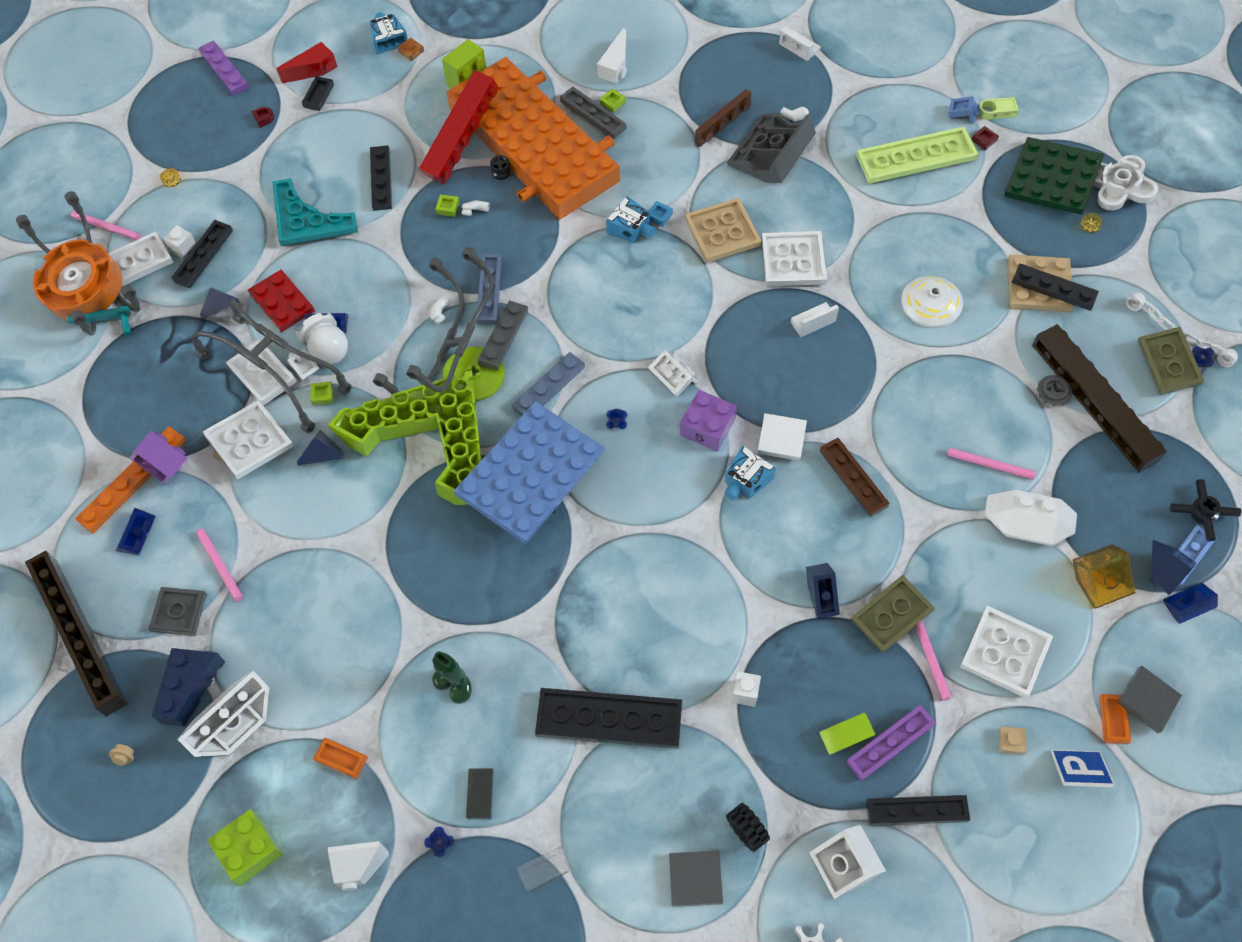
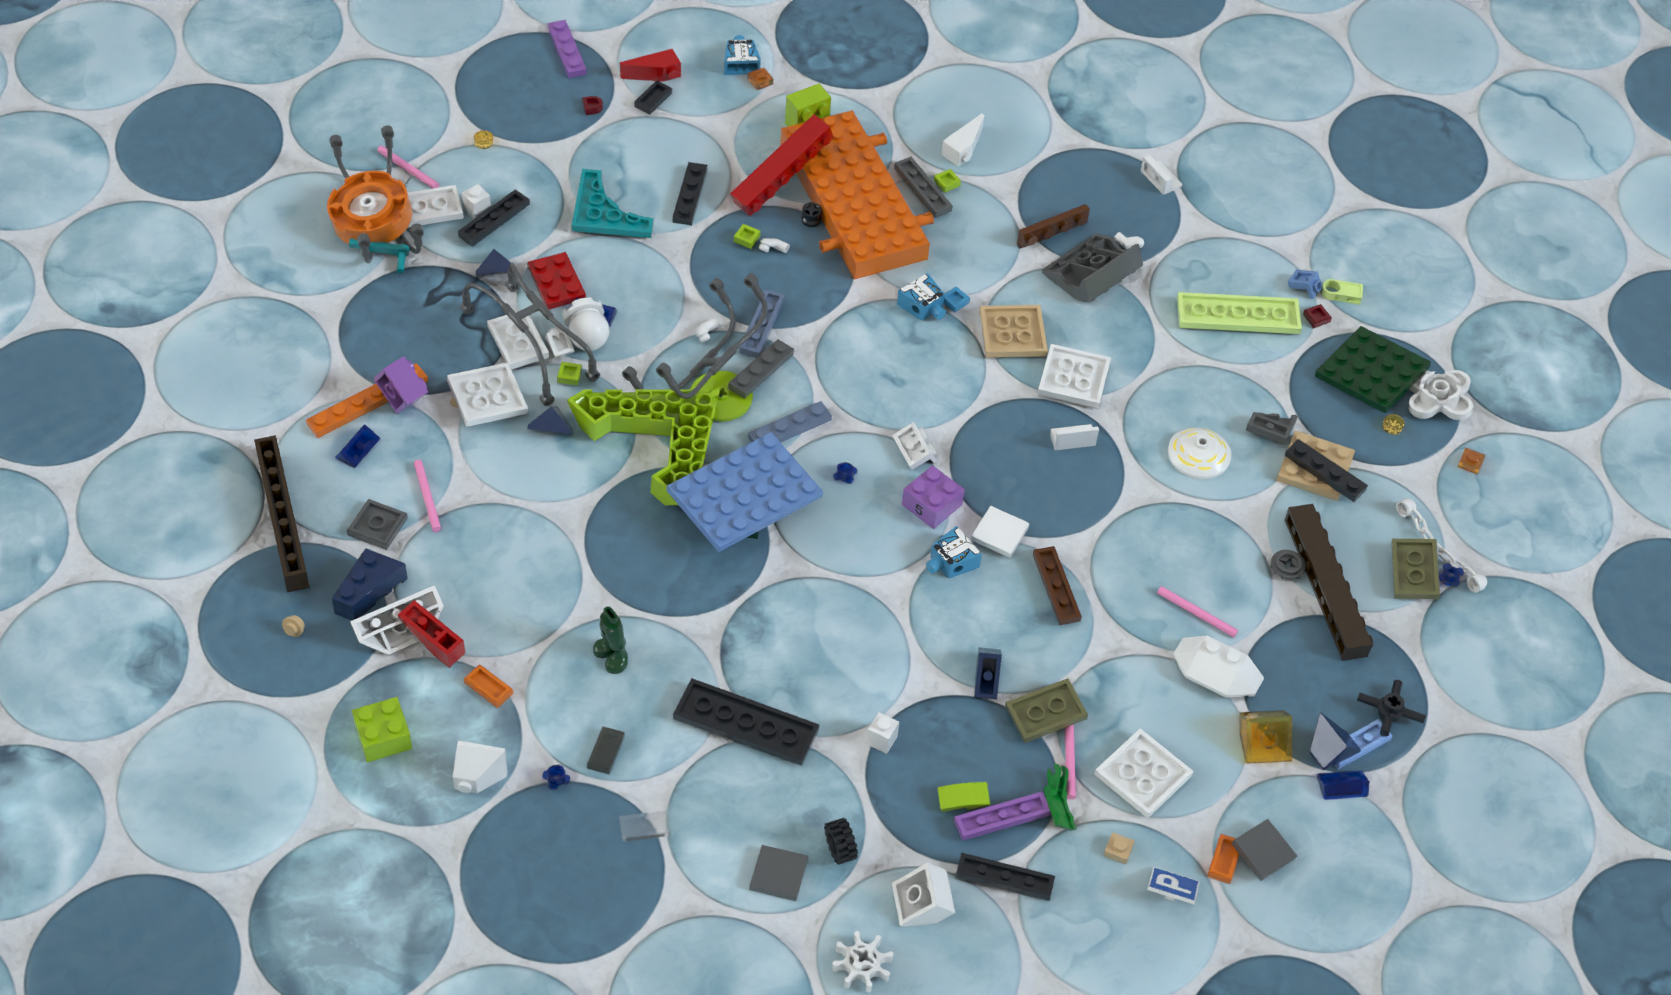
camera: 10 degrees right, 10 degrees down
none -> red slope [398,600,465,668]
none -> green arm [1044,763,1077,831]
none -> dark grey wing [1246,412,1298,445]
none -> clear orange plate [1458,447,1485,475]

